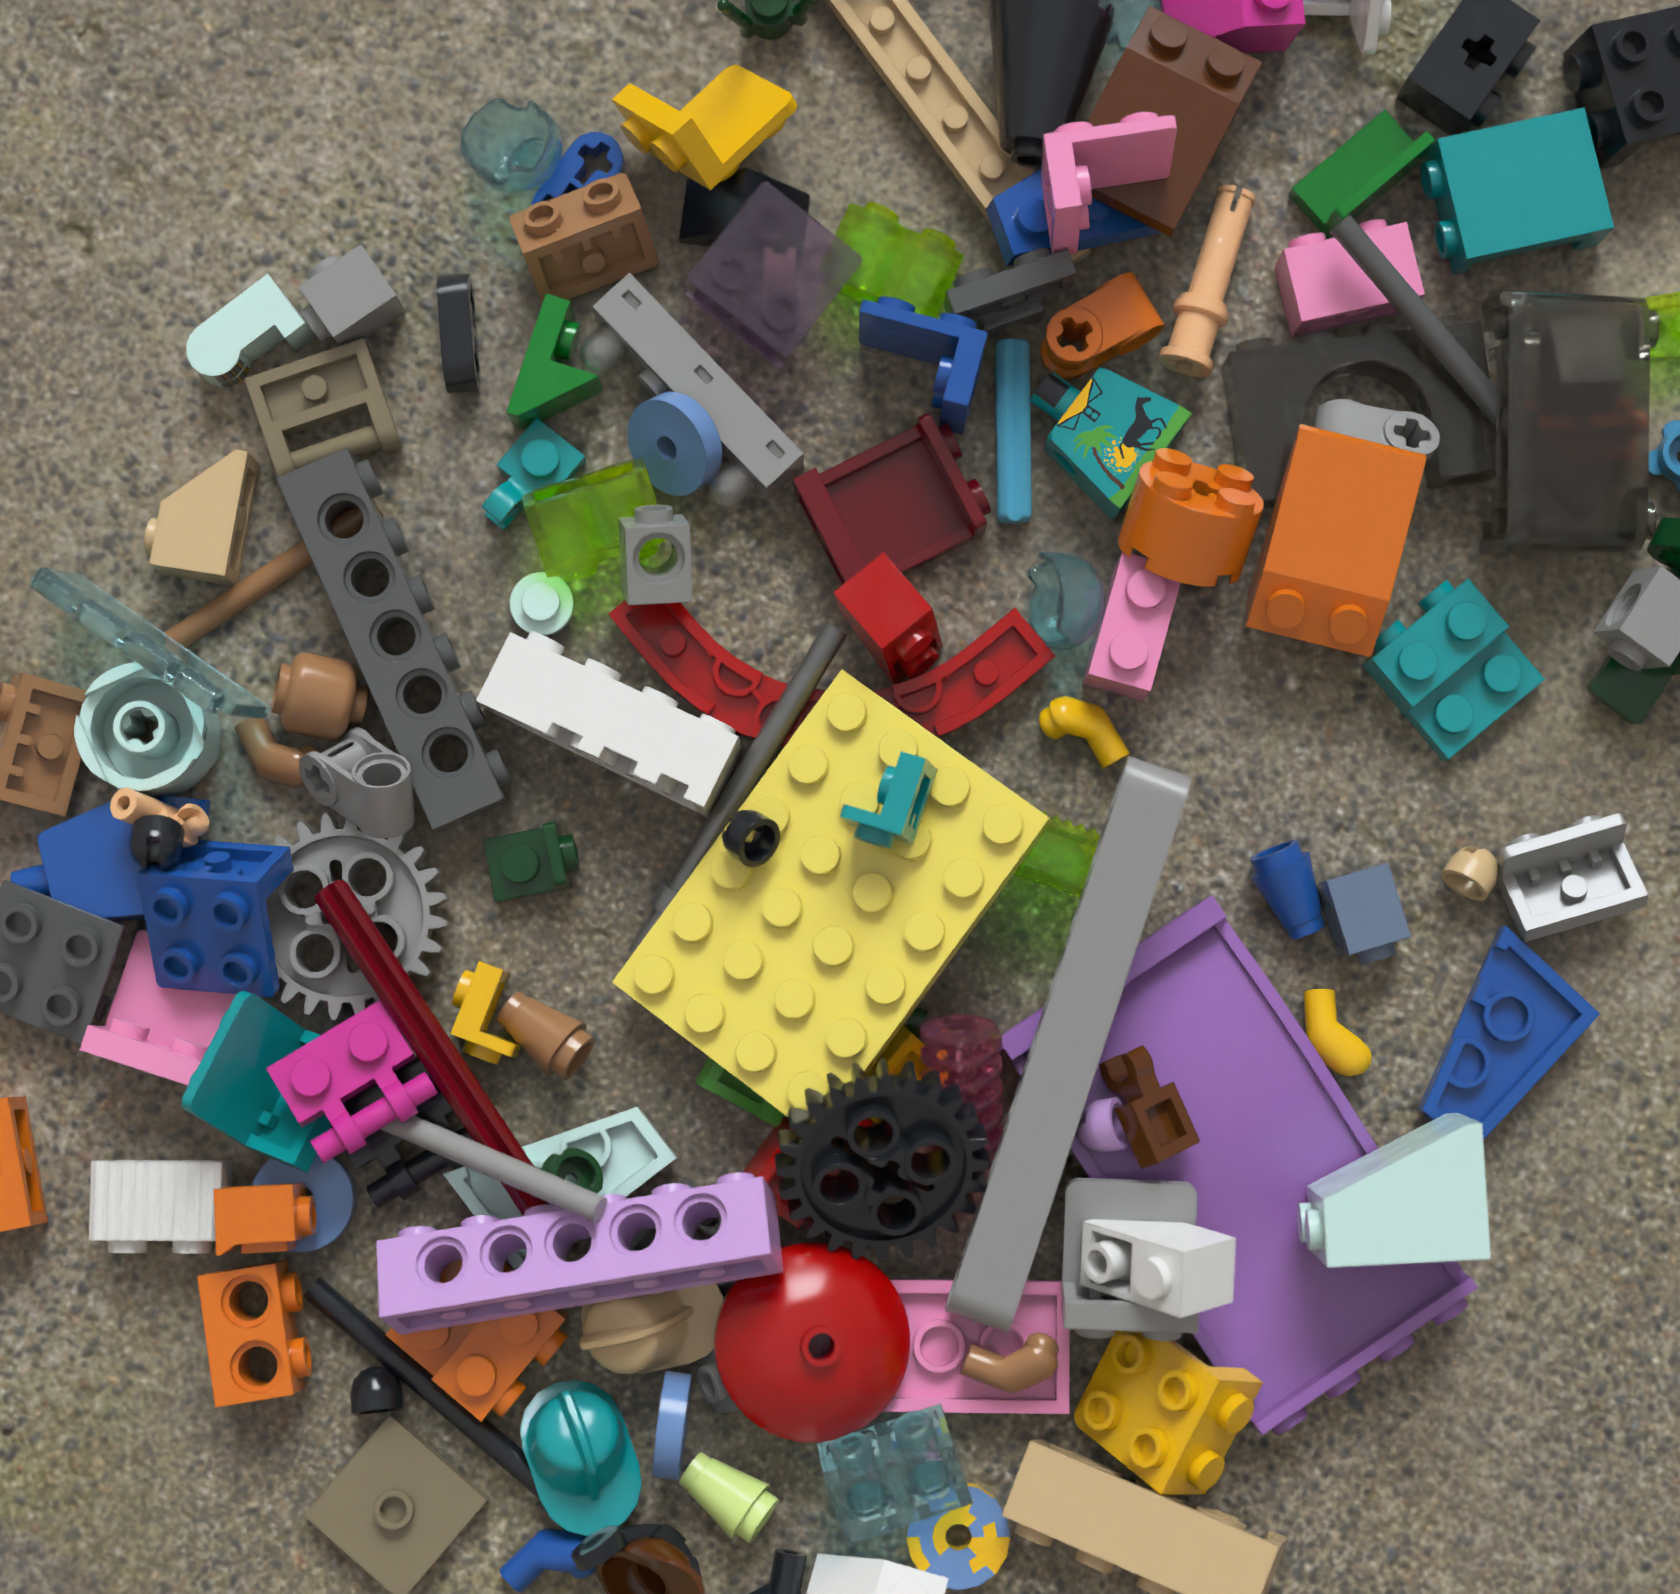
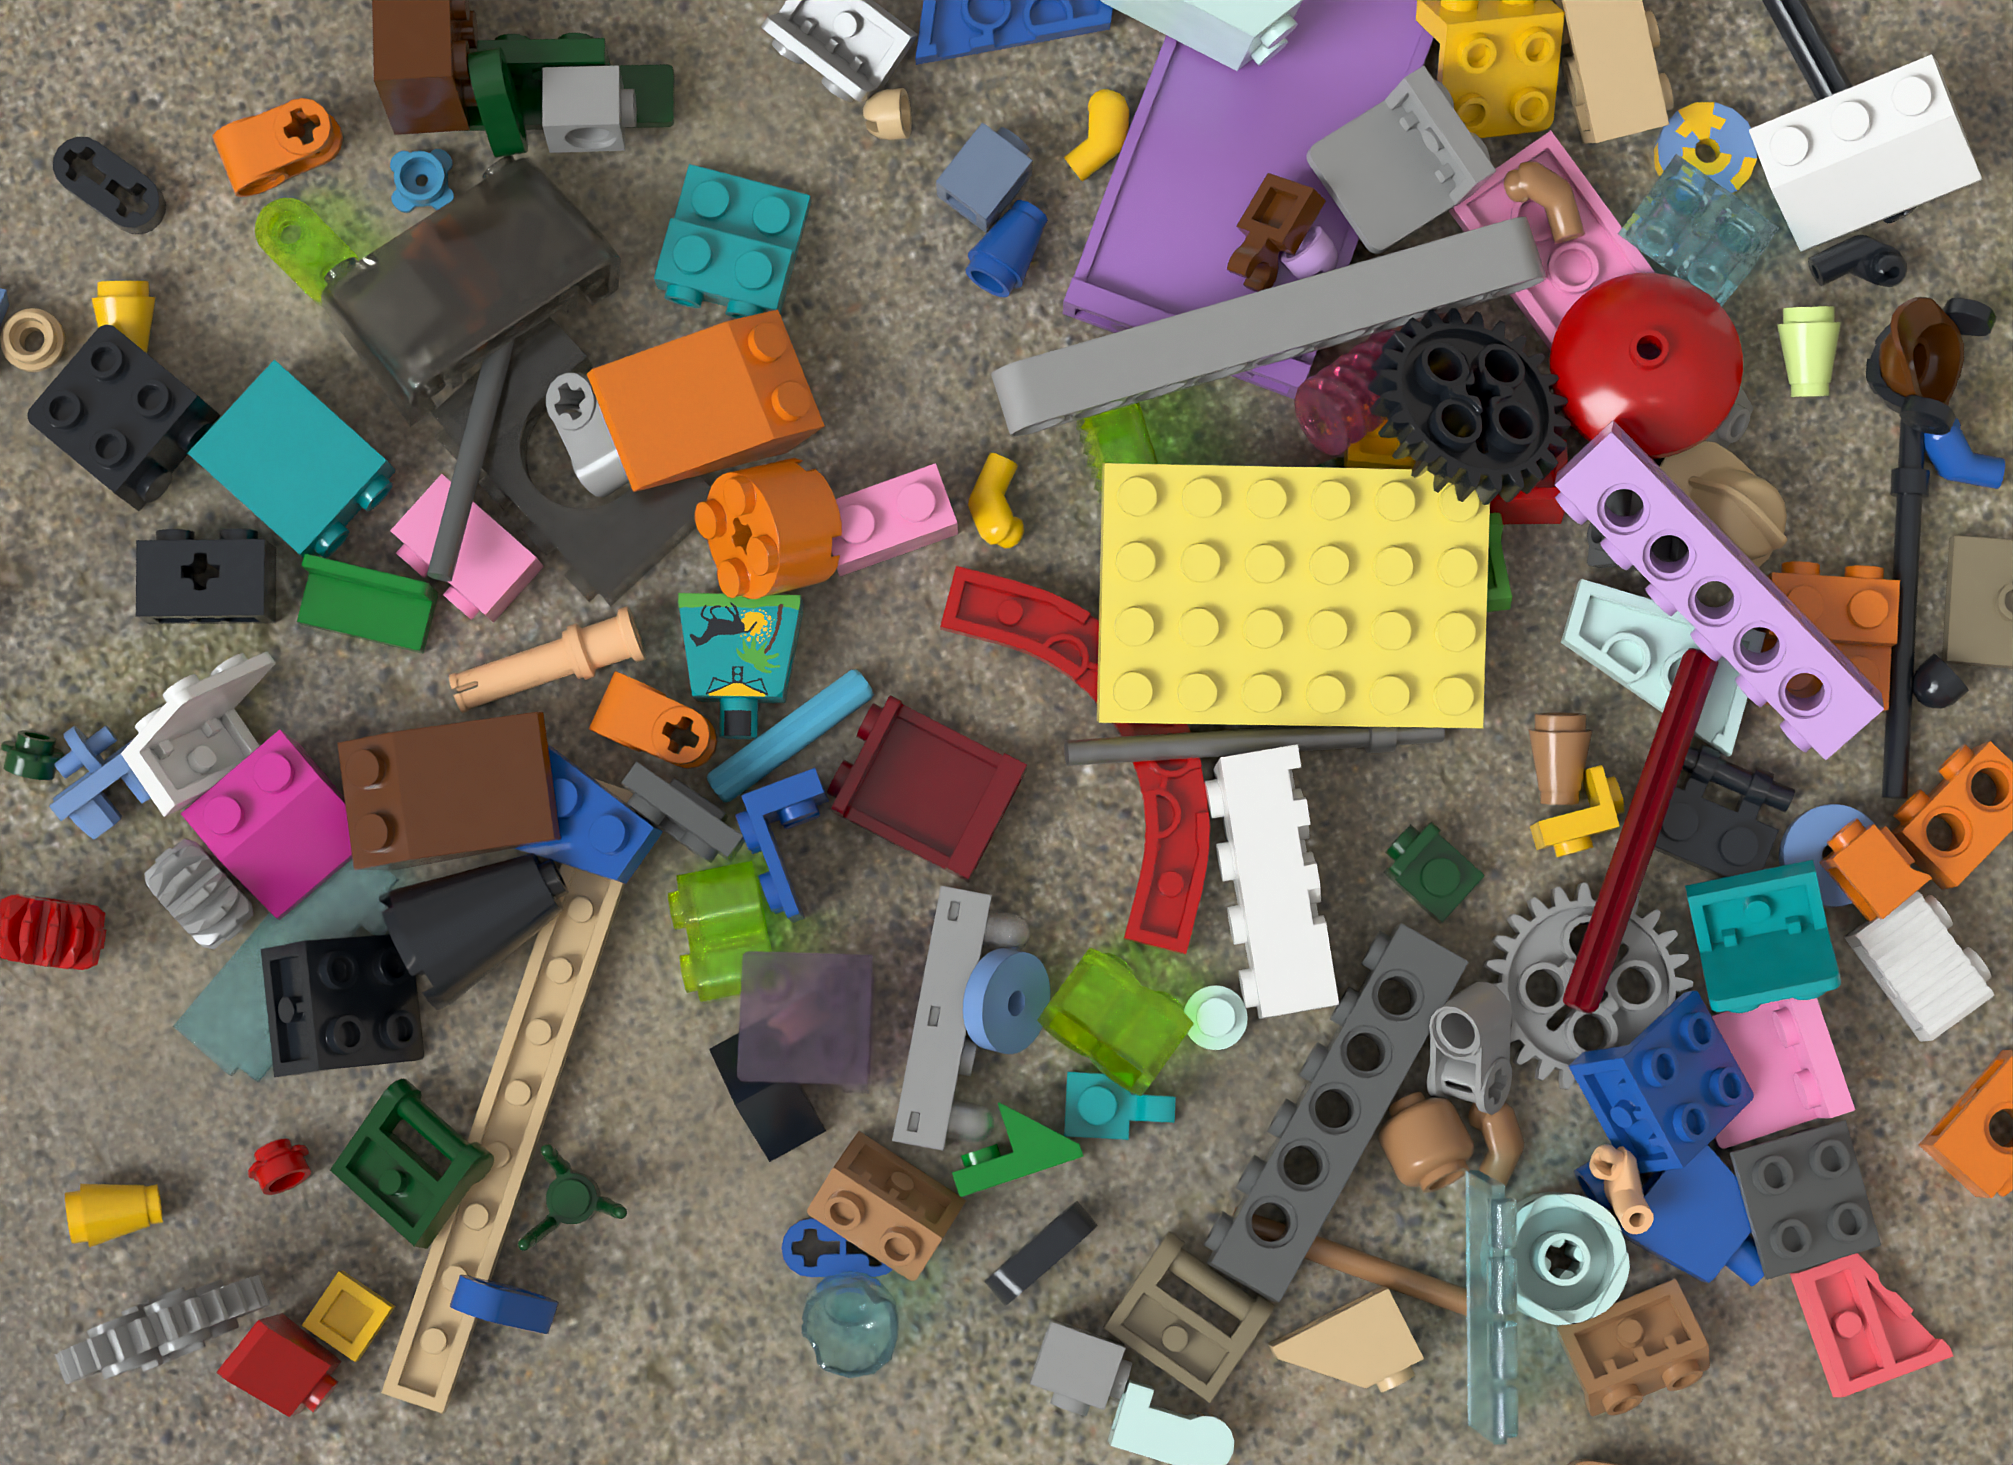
camera: 125 degrees left, 0 degrees up
black hinge [129,815,185,871] -> none
dark pink plate [266,1000,438,1163] -> none
light grey bar [381,1115,607,1222] -> none
teal piece [520,1380,642,1536] -> none
dark green plate [541,1148,603,1205] -> none
yellow bracket [611,65,798,190] -> none
light grey brick [618,505,693,605] -> none
medium blue piece [652,1371,692,1481] -> none
black hinge [722,810,780,867] -> none
red slope [833,552,943,684] -> none
teal bracket [840,751,937,849] -> none
clear light blue hair [1027,551,1104,650] -> none
bright pink bracket [1041,112,1177,254] -> none
white slope [1080,1219,1236,1318] -> none

